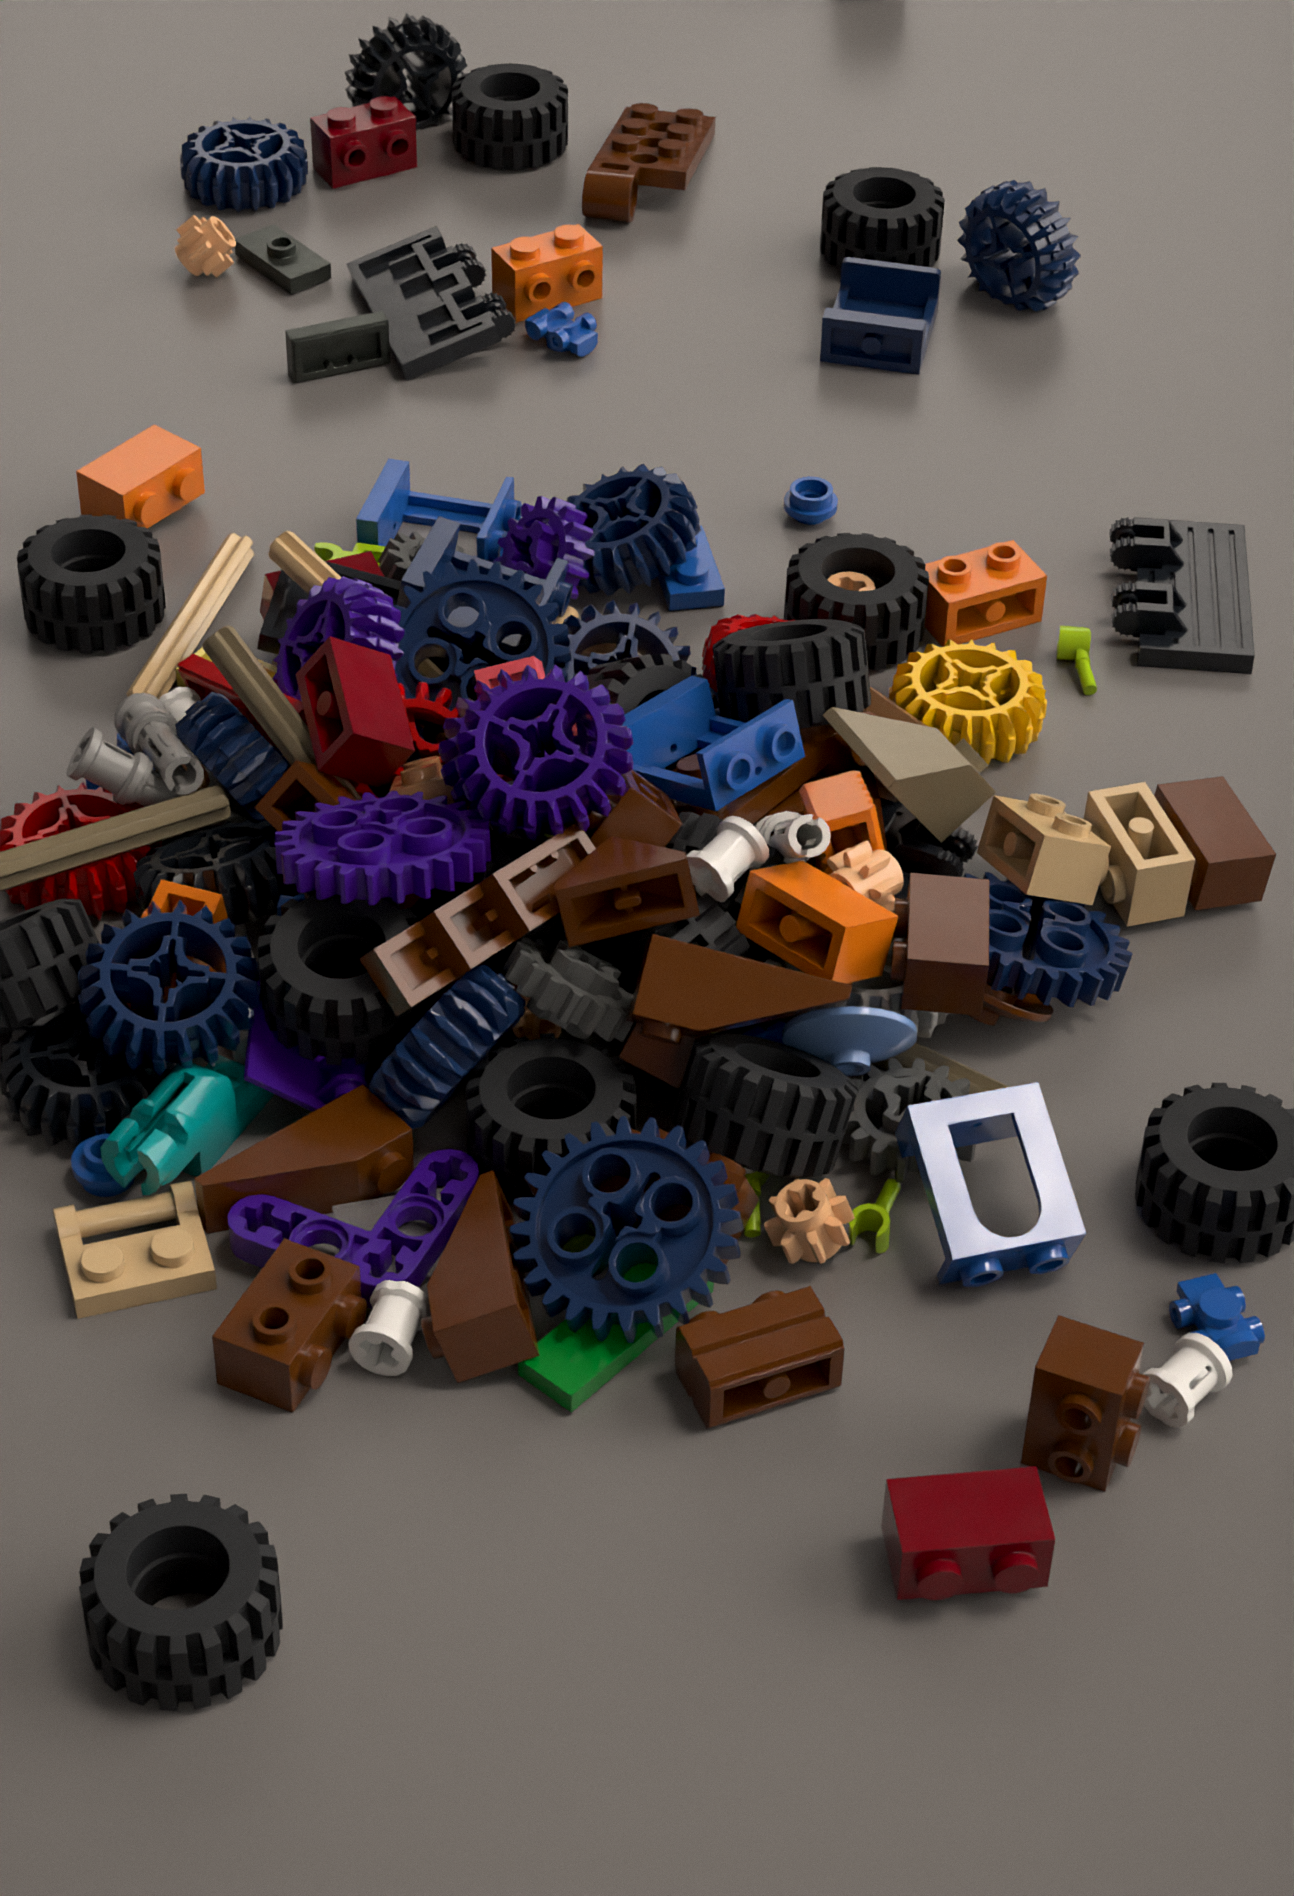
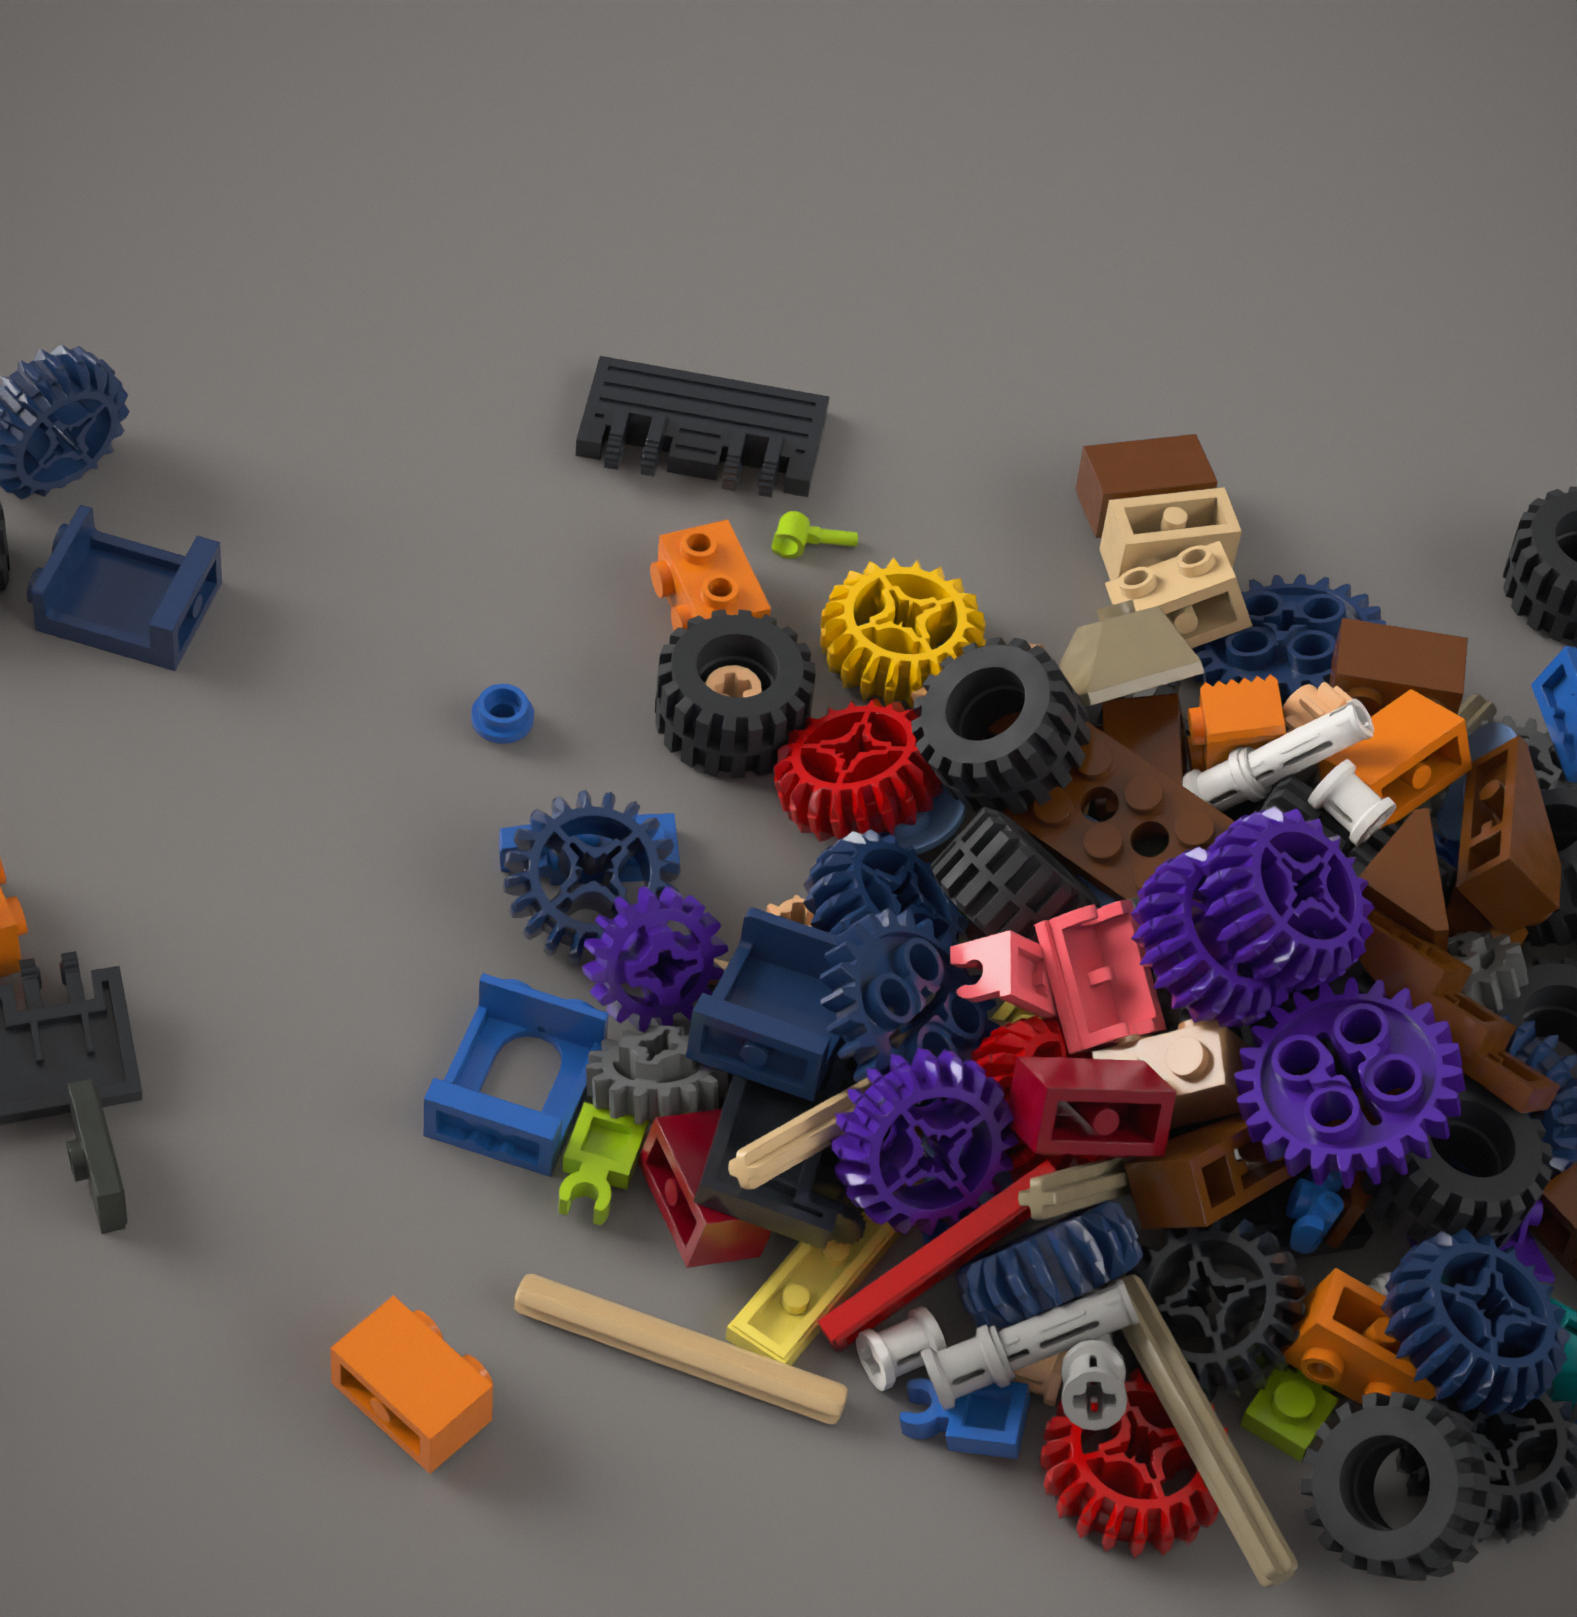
camera: 90 degrees left, 10 degrees up
black tyre [17,514,166,653] -> none
blue piece [525,302,598,357] -> none
blue panel [622,676,805,811] -> none

